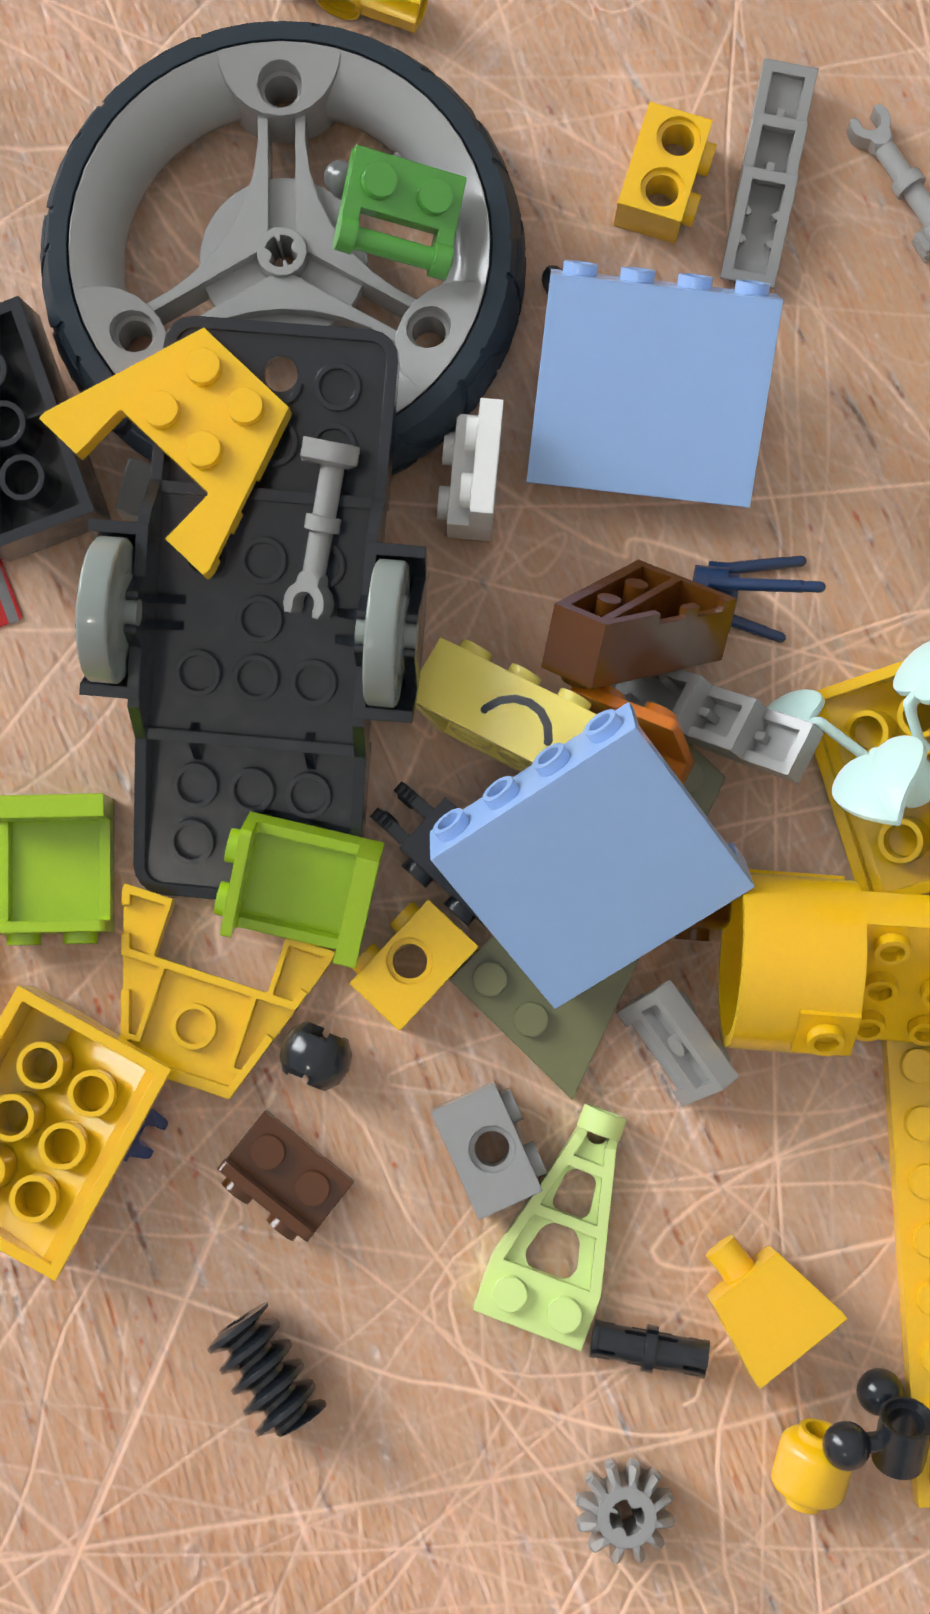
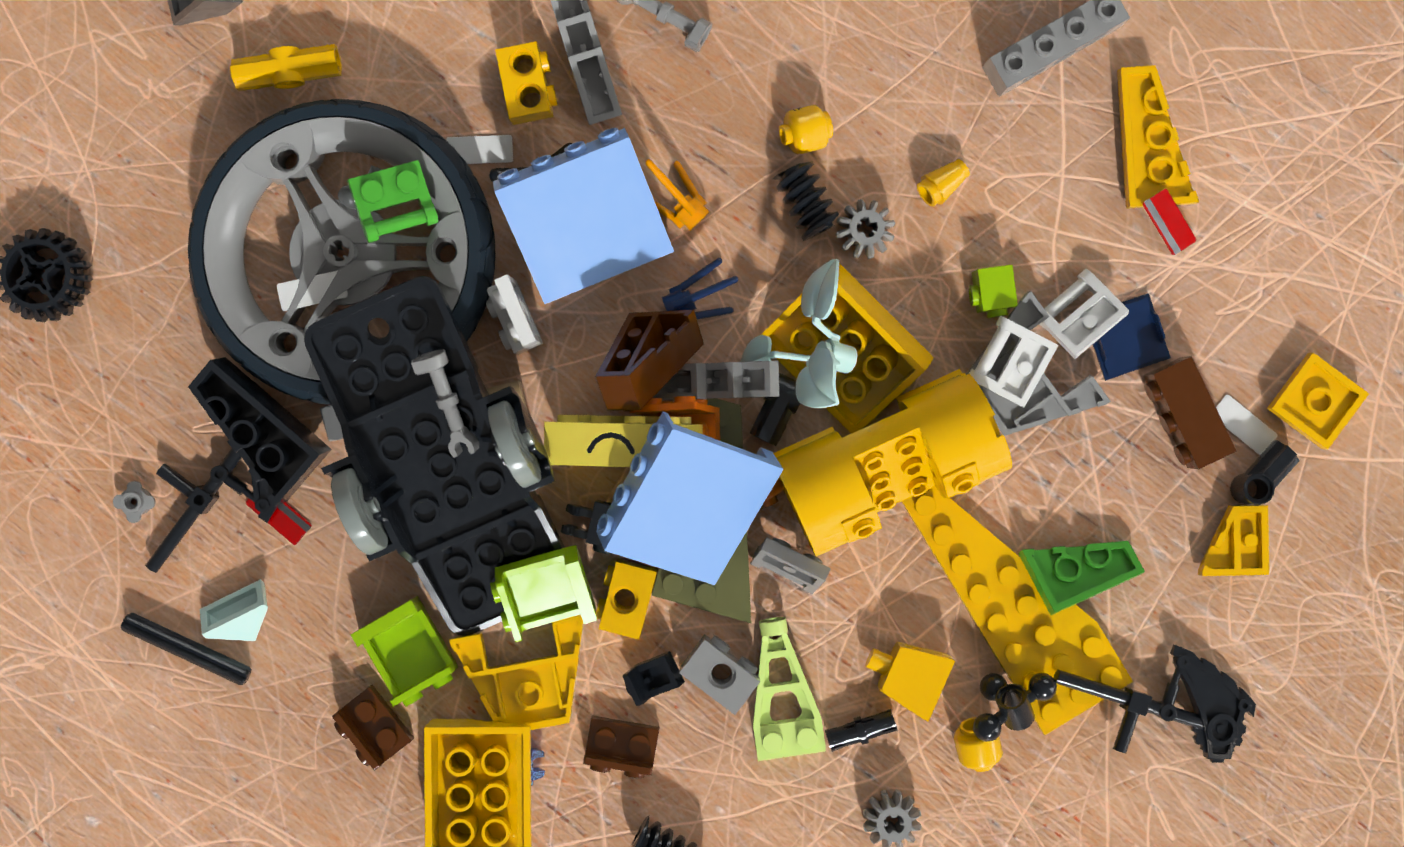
camera: 25 degrees left, 5 degrees up
yellow wing [39,328,292,580] -> none
black piece [279,1021,352,1091] -> none
none -> white sticker [277,270,348,311]
none -> white sticker [446,135,513,164]
none -> black bracket [623,651,685,706]
none -> light orange plant [645,159,710,231]
none -> black piece [750,373,801,446]

